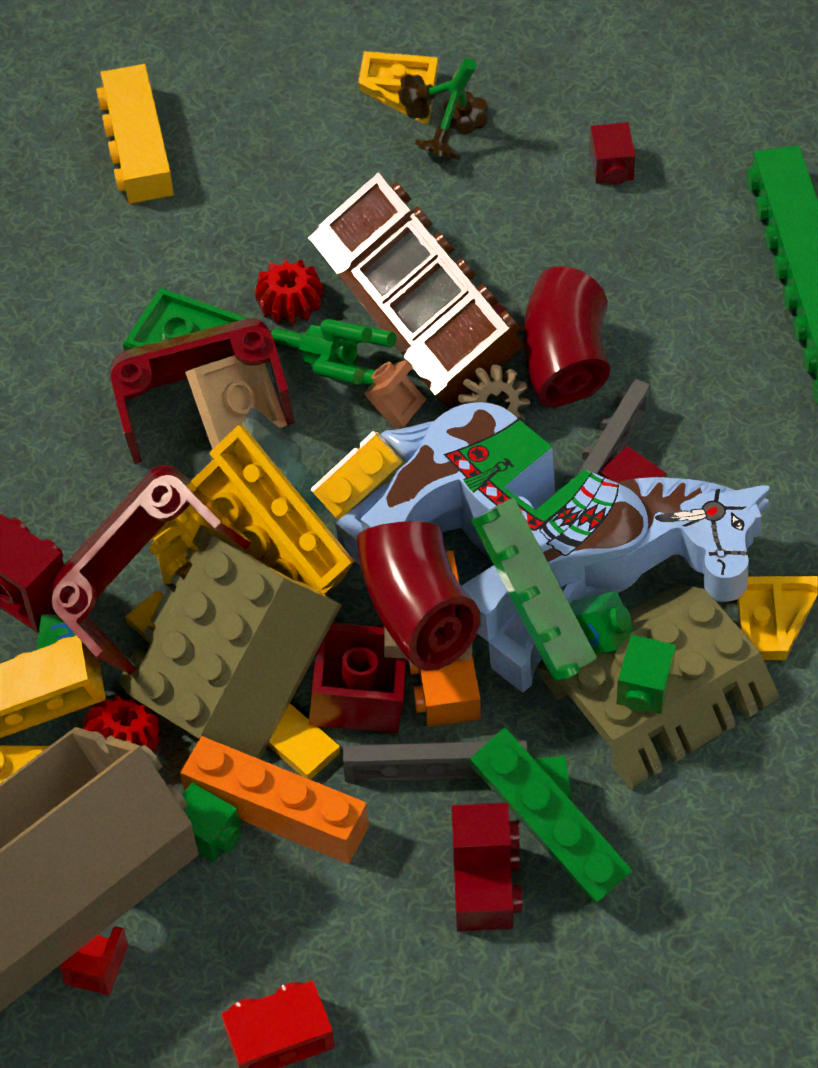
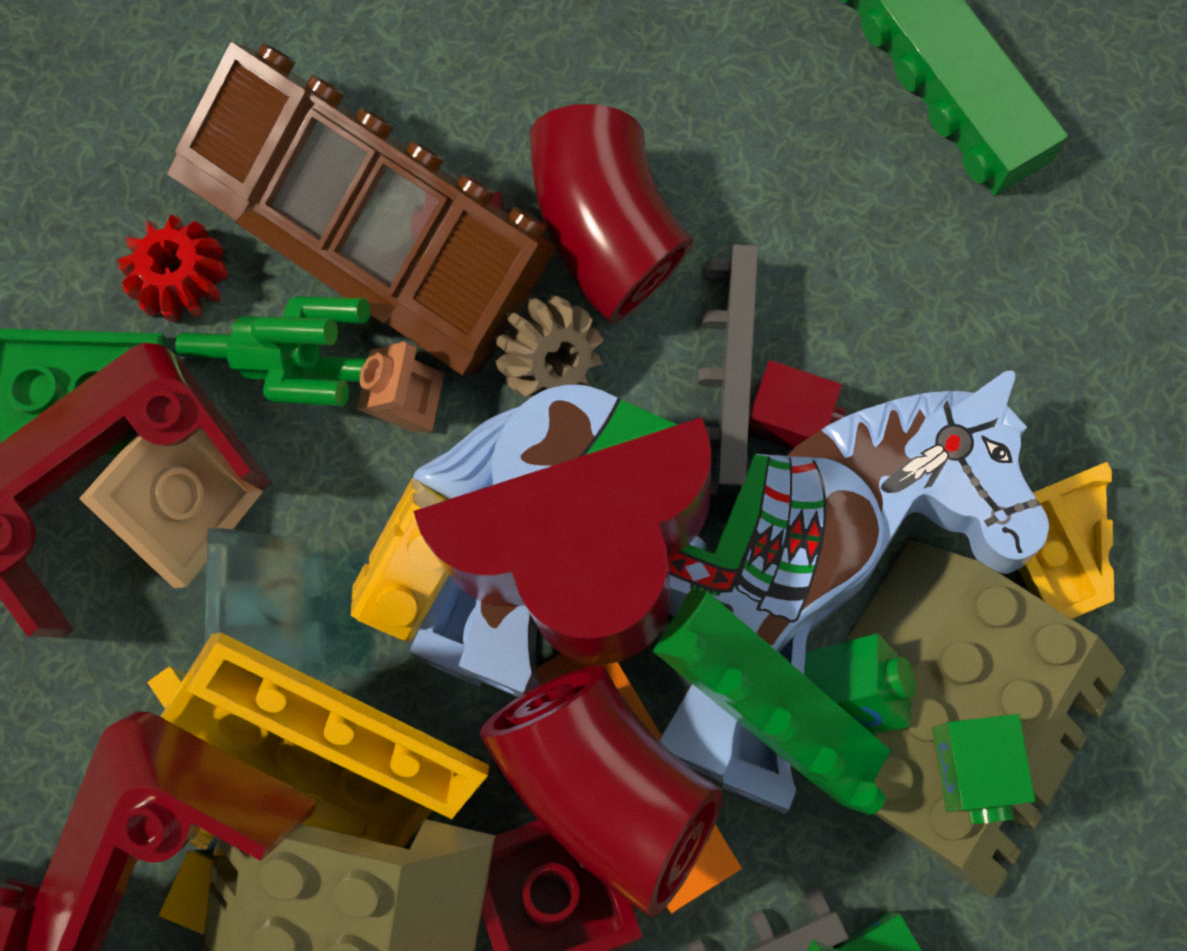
camera: 25 degrees left, 20 degrees up
none -> dark red brick [413,417,711,664]

